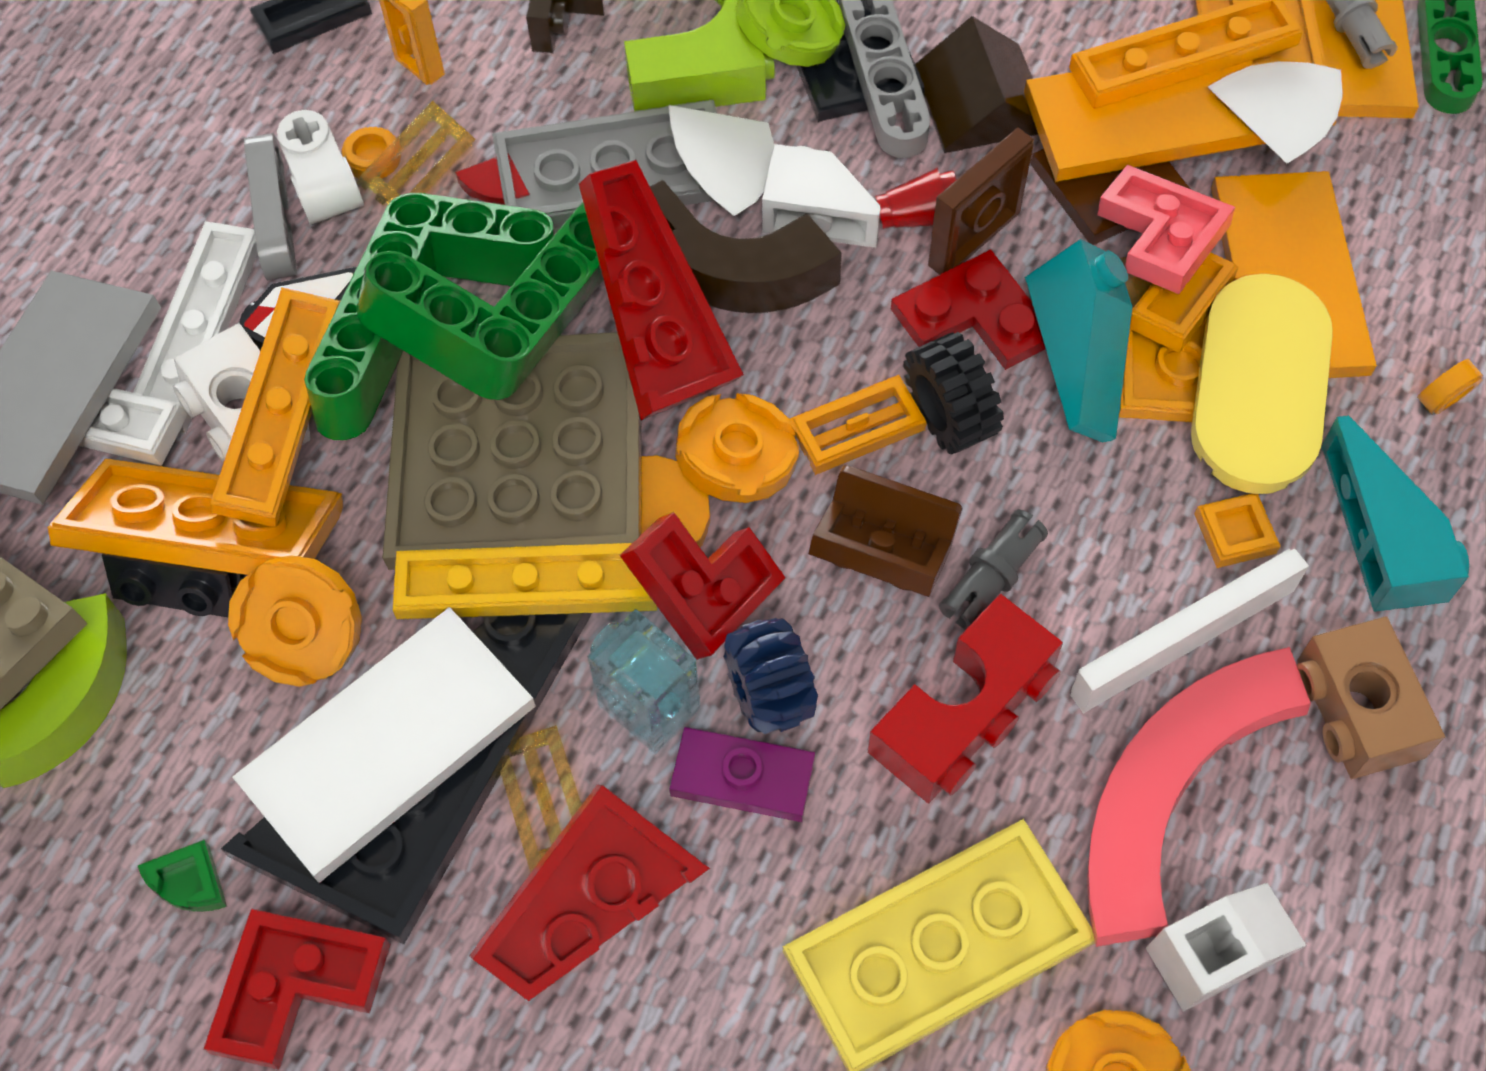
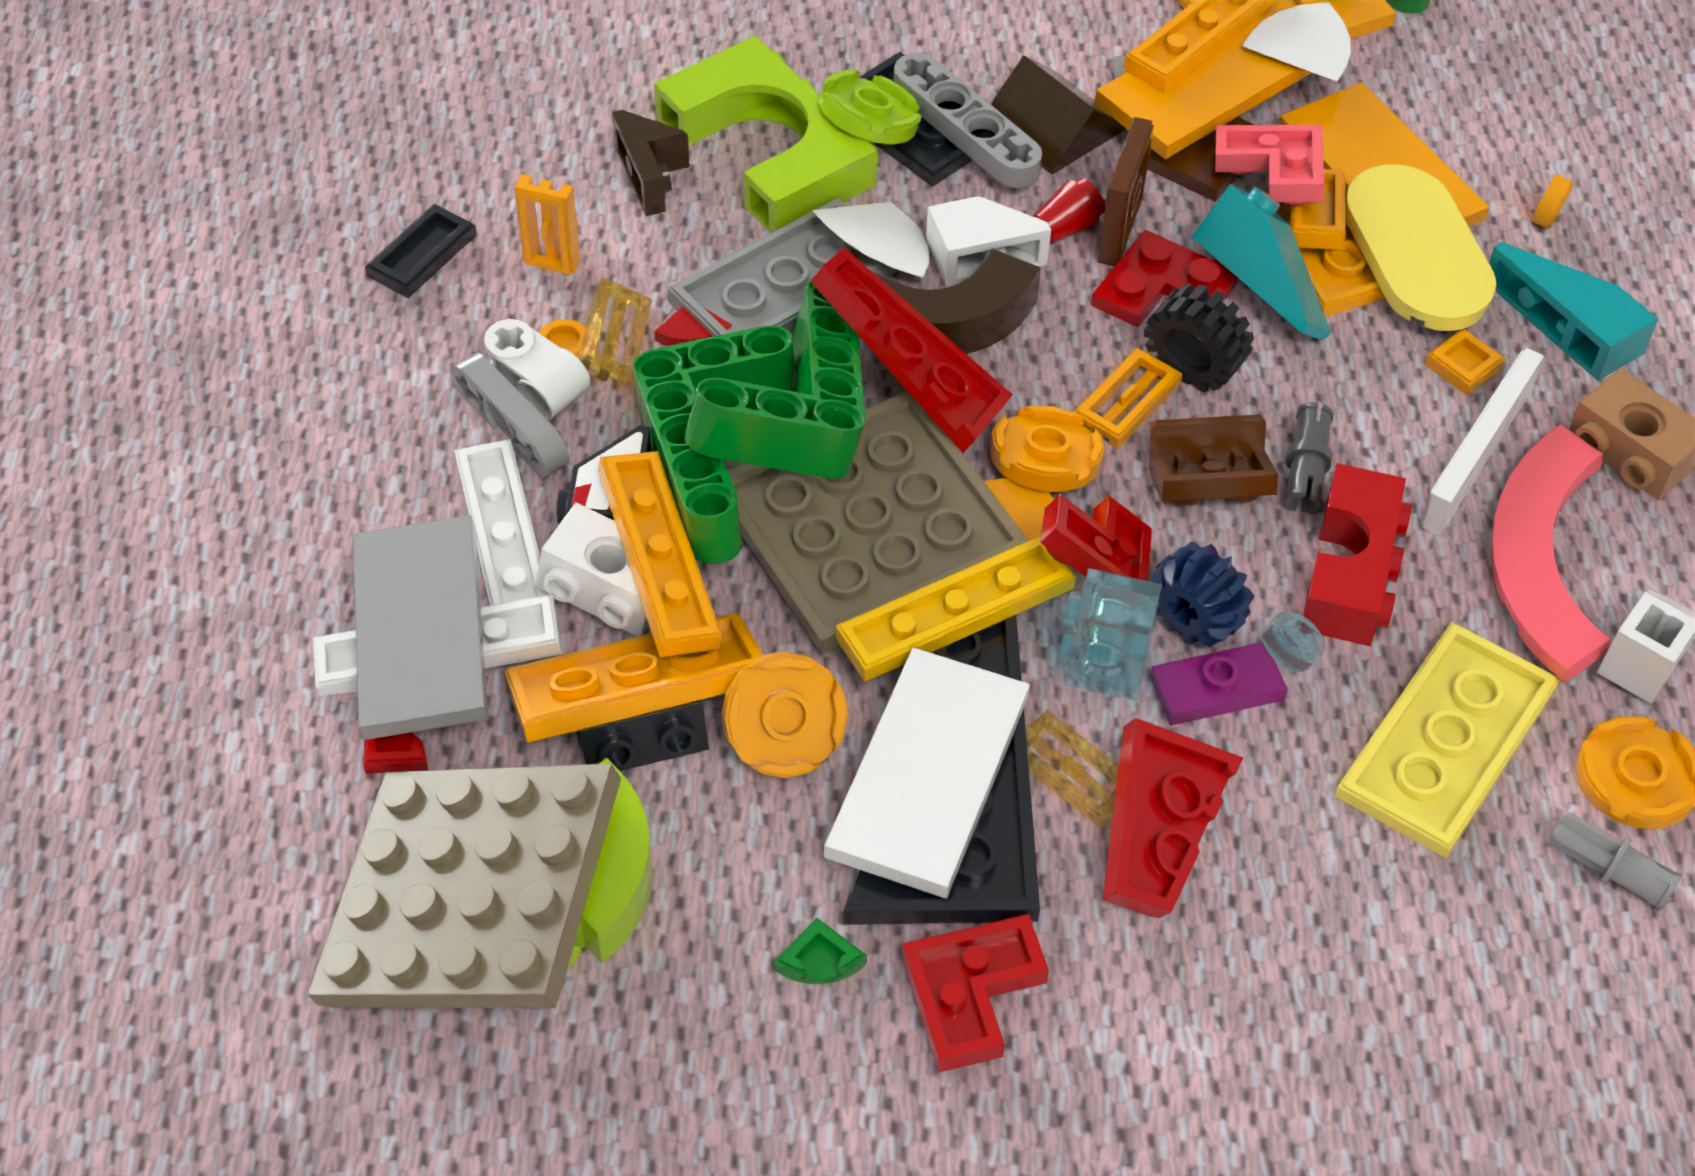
camera: 30 degrees left, 10 degrees down
none -> clear light blue tile [1262,611,1325,672]

